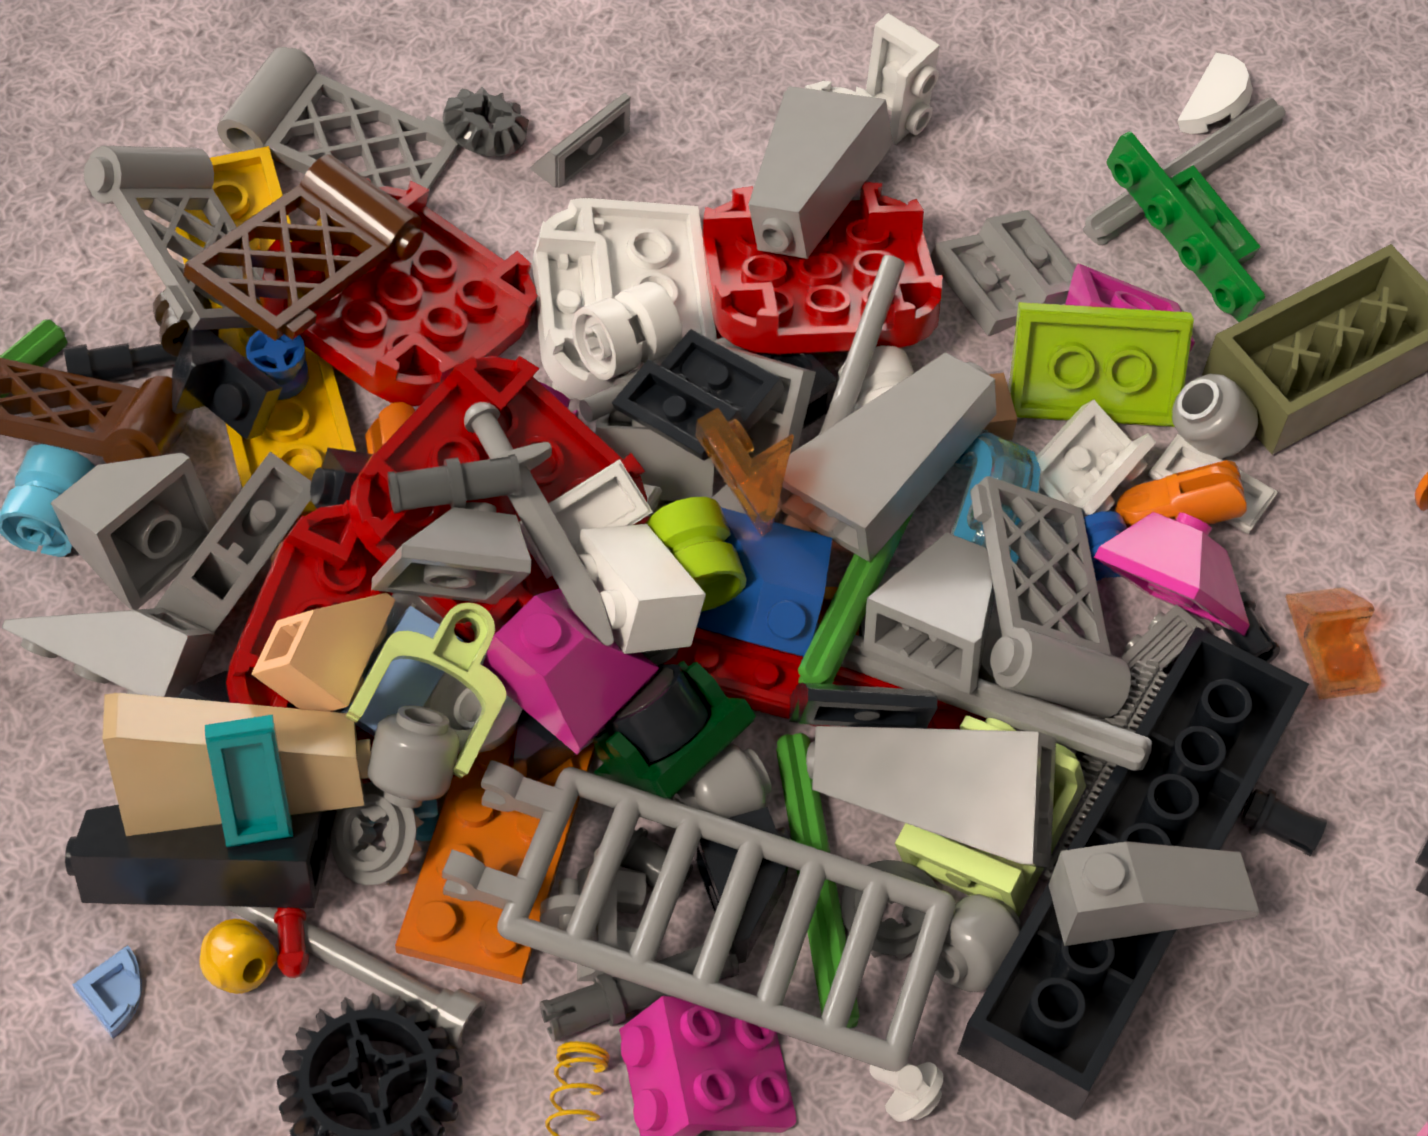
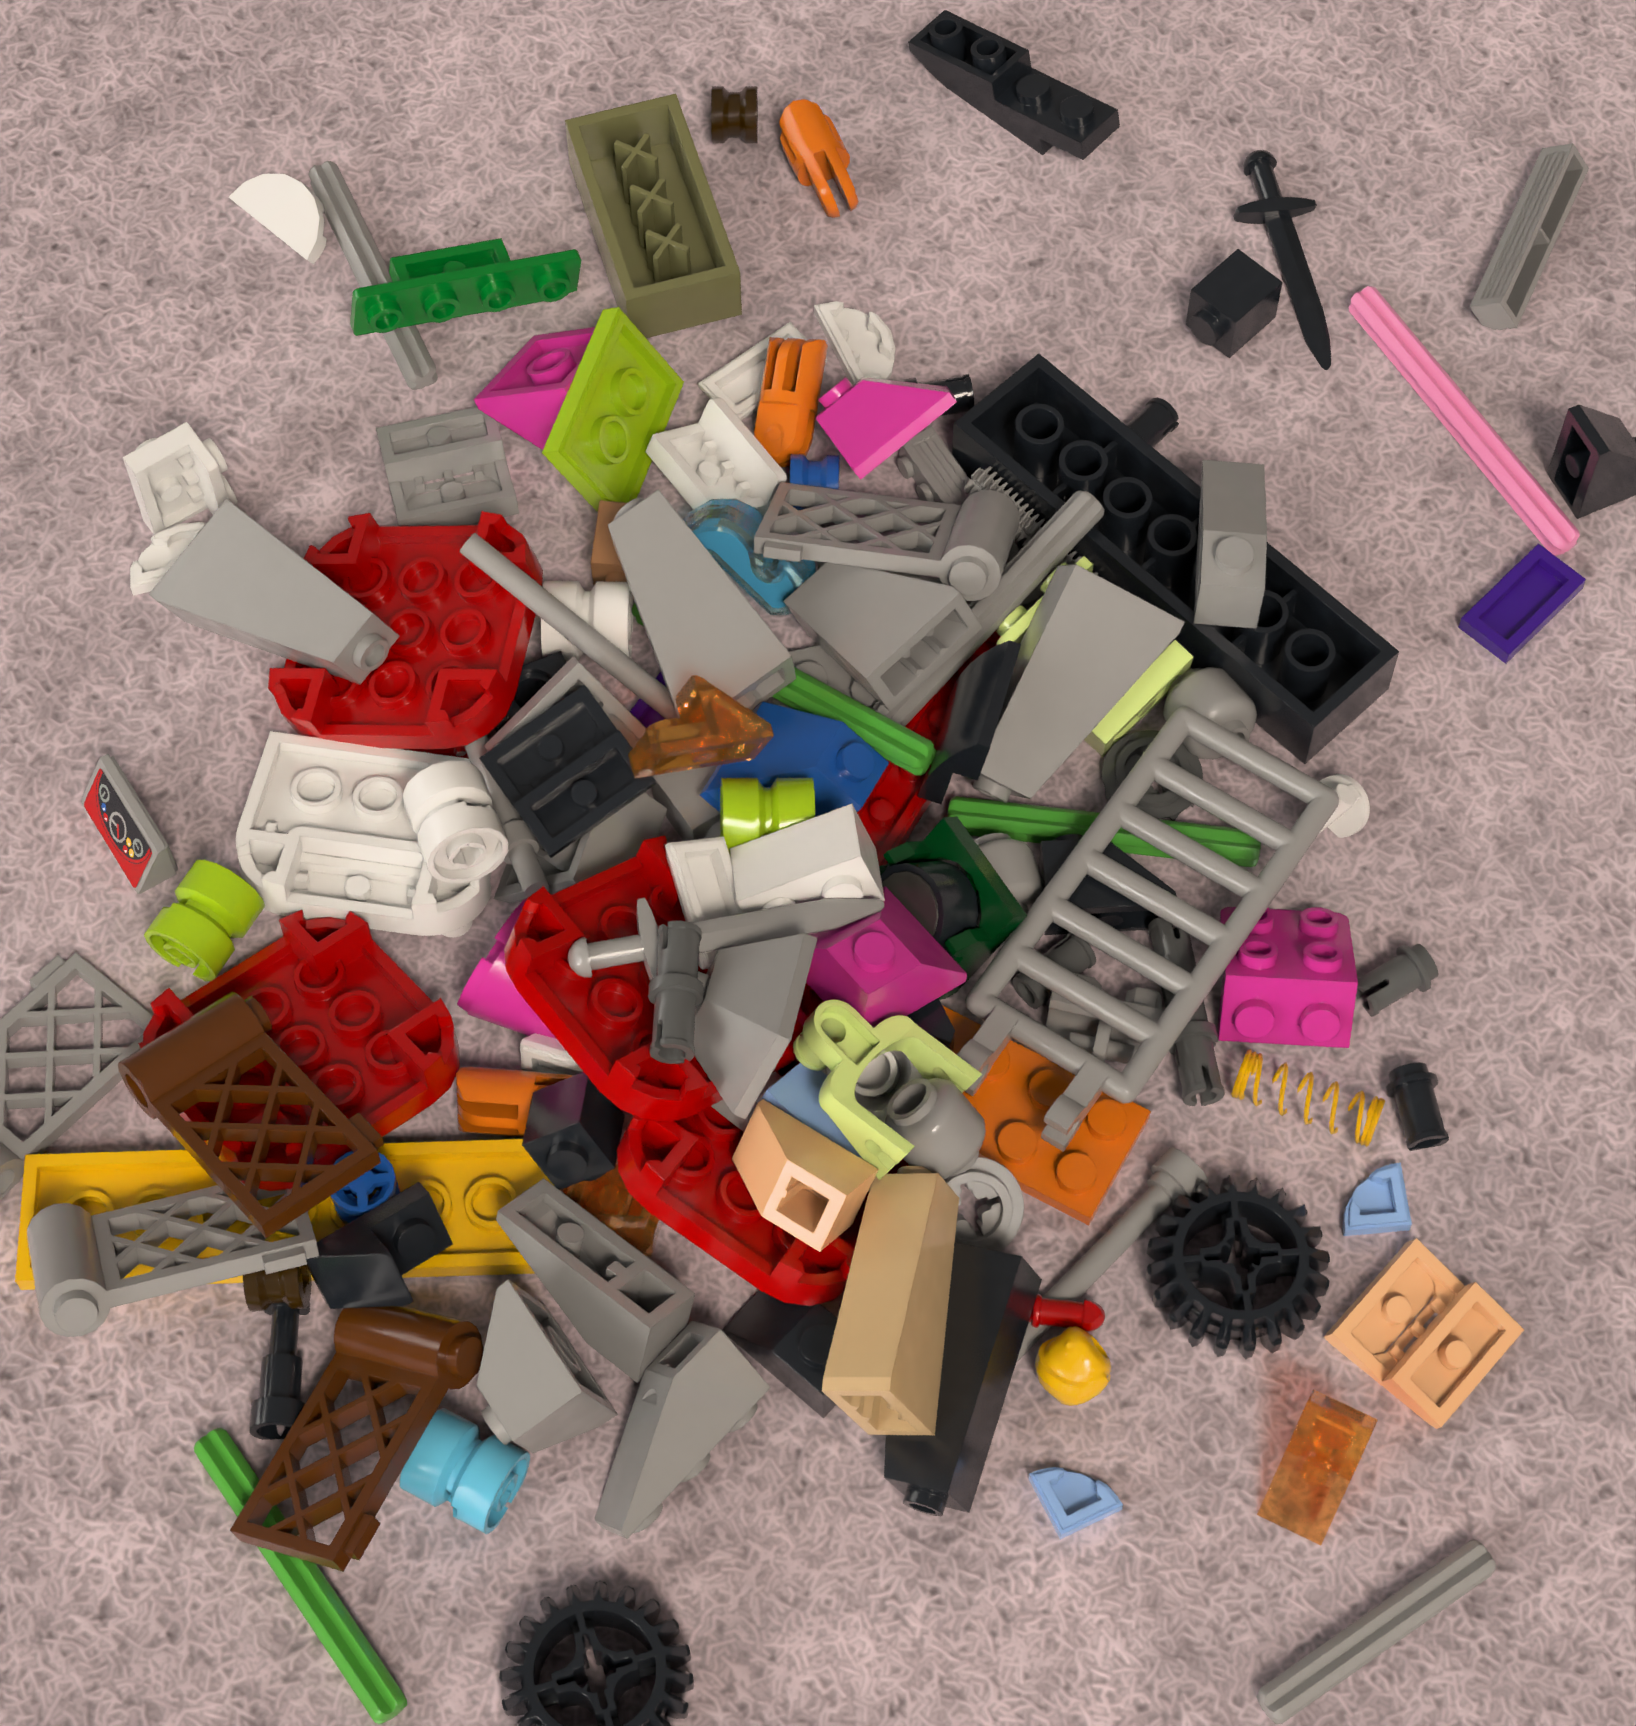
camera: 70 degrees left, 5 degrees up
teal tile [205,714,293,847] -> none
dark grey gear [442,87,529,157] -> none
light grey head [1172,374,1258,459] -> none
clear orange slope [1285,587,1382,700] -> none
none -> lime wheel [144,859,265,981]
none -> white tile [814,301,896,385]

